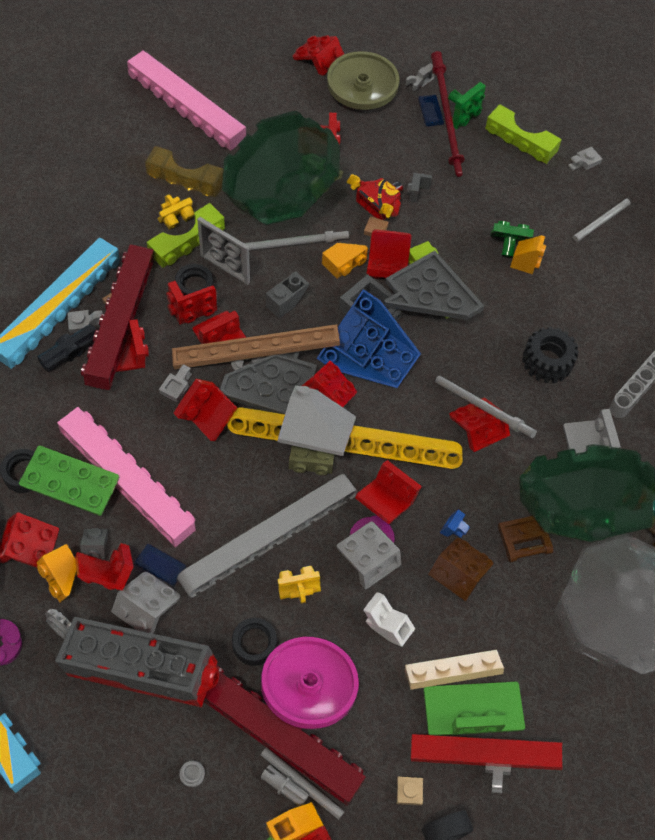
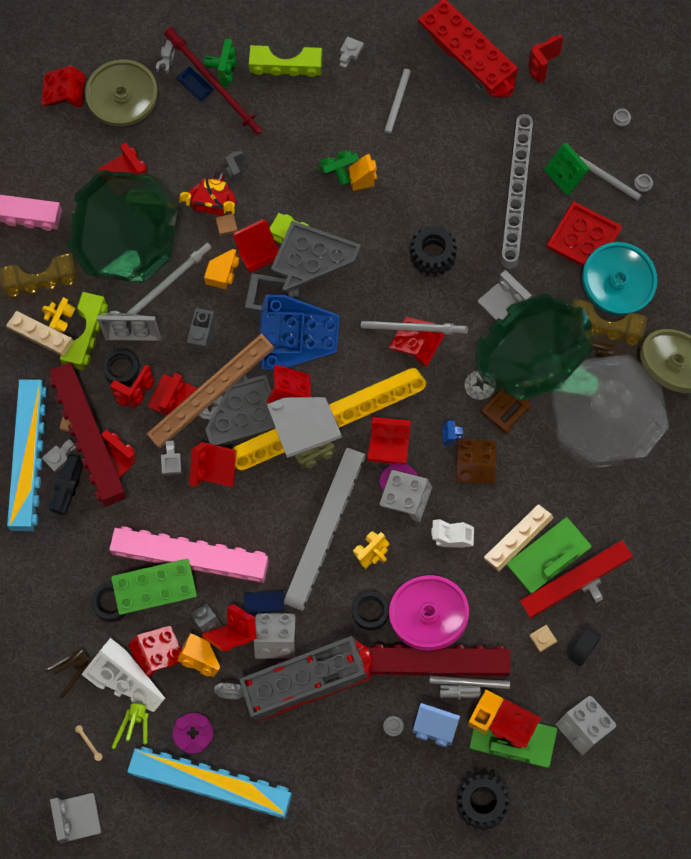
camera: 25 degrees left, 10 degrees up
none -> tan plate [6,311,74,357]
none -> light blue slope [413,703,460,747]
none -> light grey gear [465,370,495,400]

